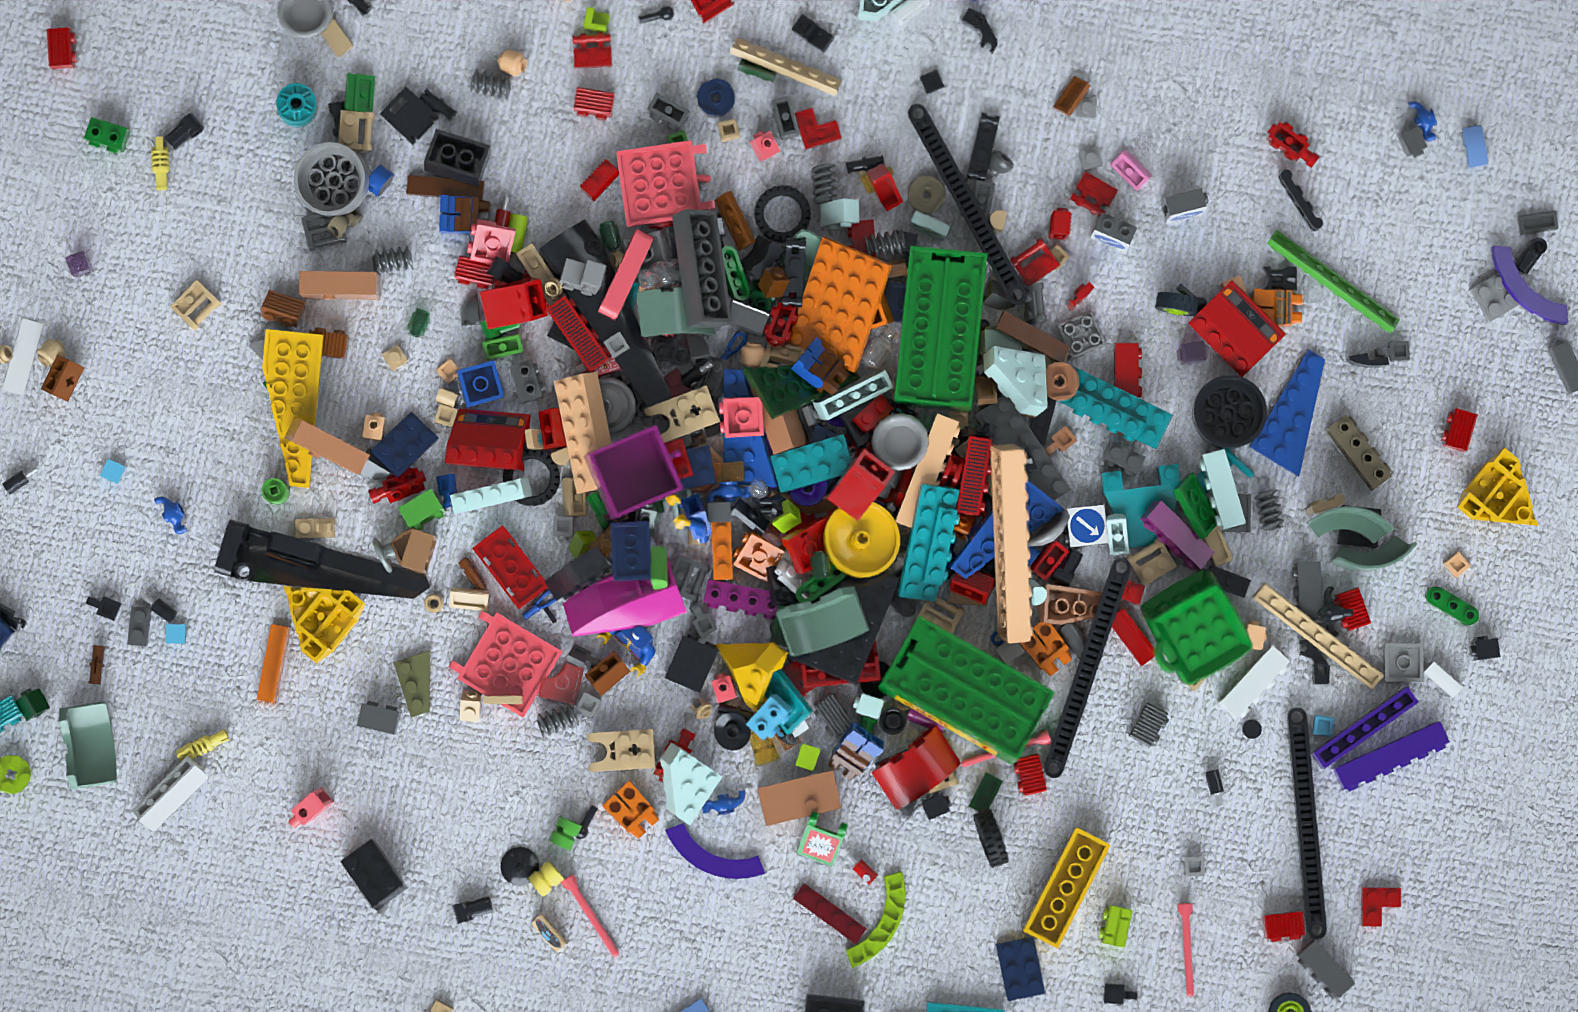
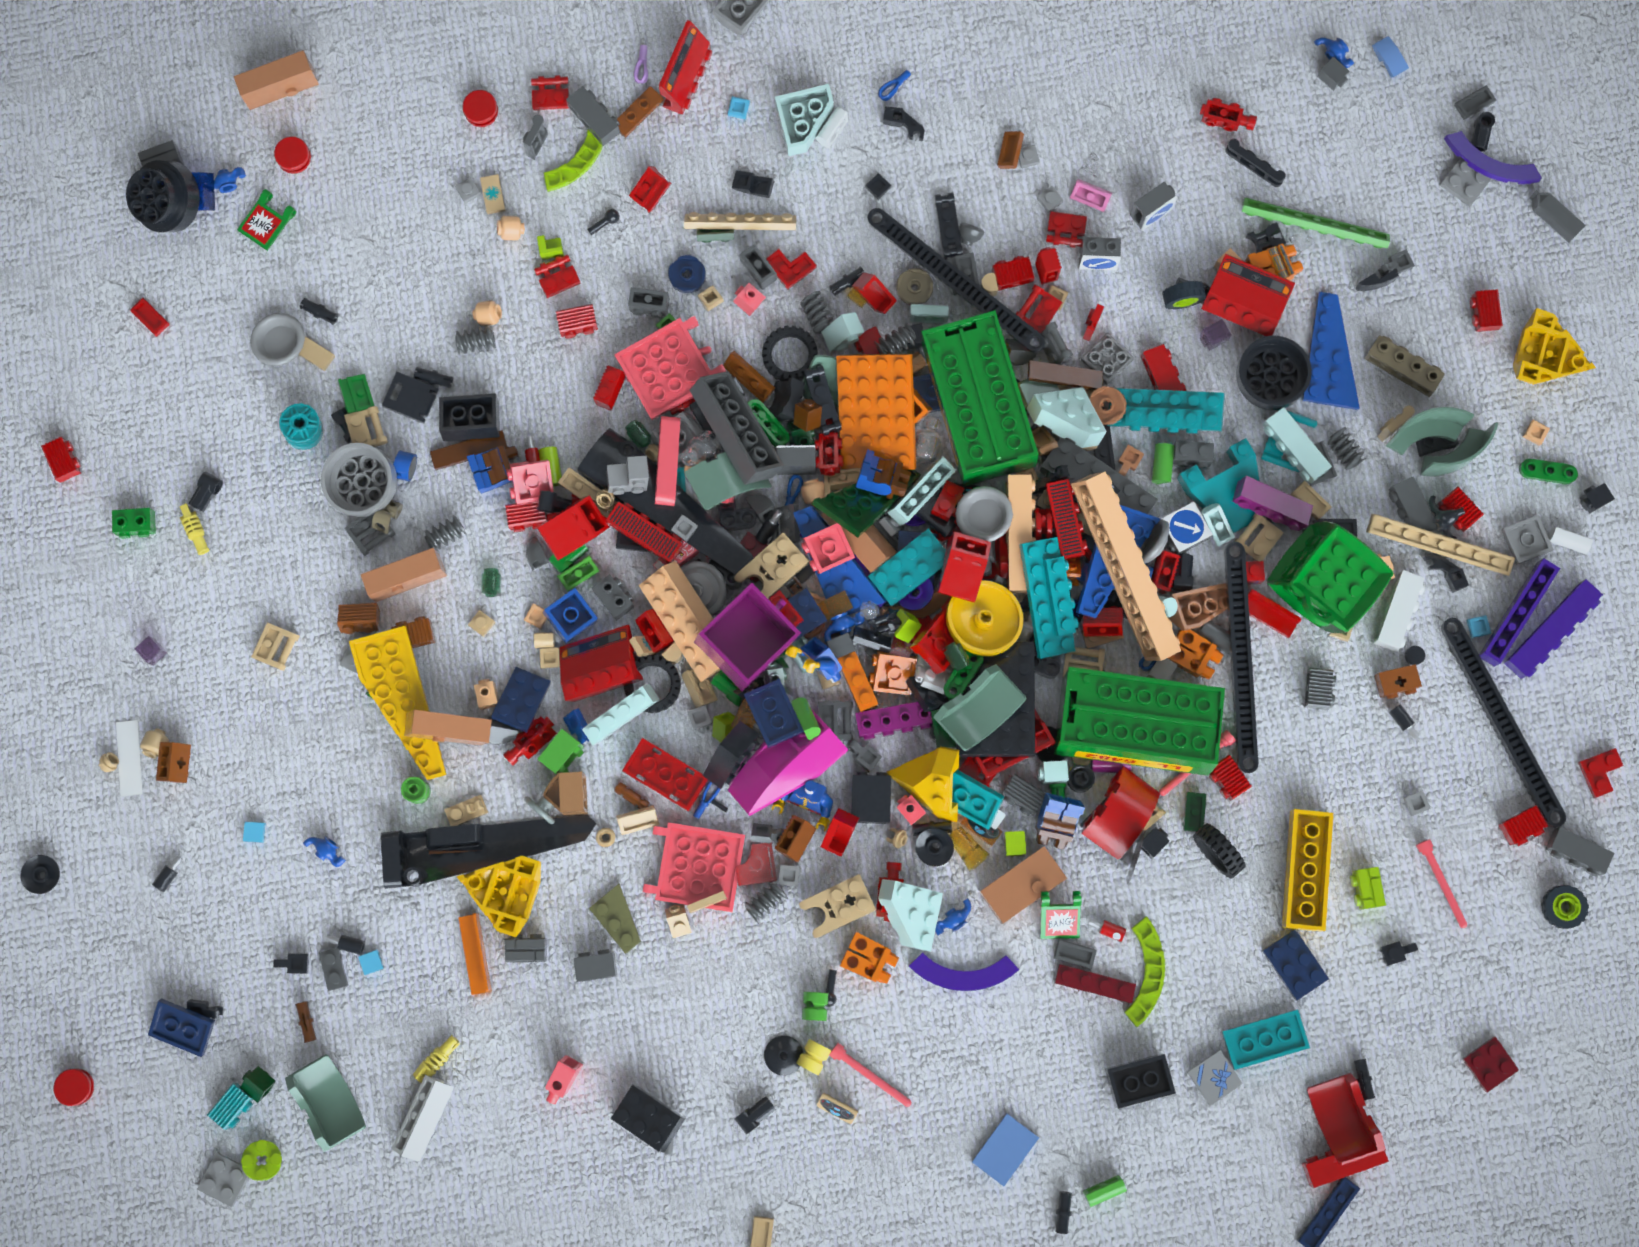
camera: 15 degrees left, 5 degrees down
medium azure brick [746,694,793,740] -> none
green plate [1173,472,1217,539] -> none
none -> dark grey brick [505,934,547,963]
none -> red panel [820,808,859,857]
none -> red brick [992,256,1035,291]
none -> dark grey tile [1054,939,1097,969]
none -> bright green brick [1151,443,1174,484]
none -> dark orange brick [1374,664,1422,700]

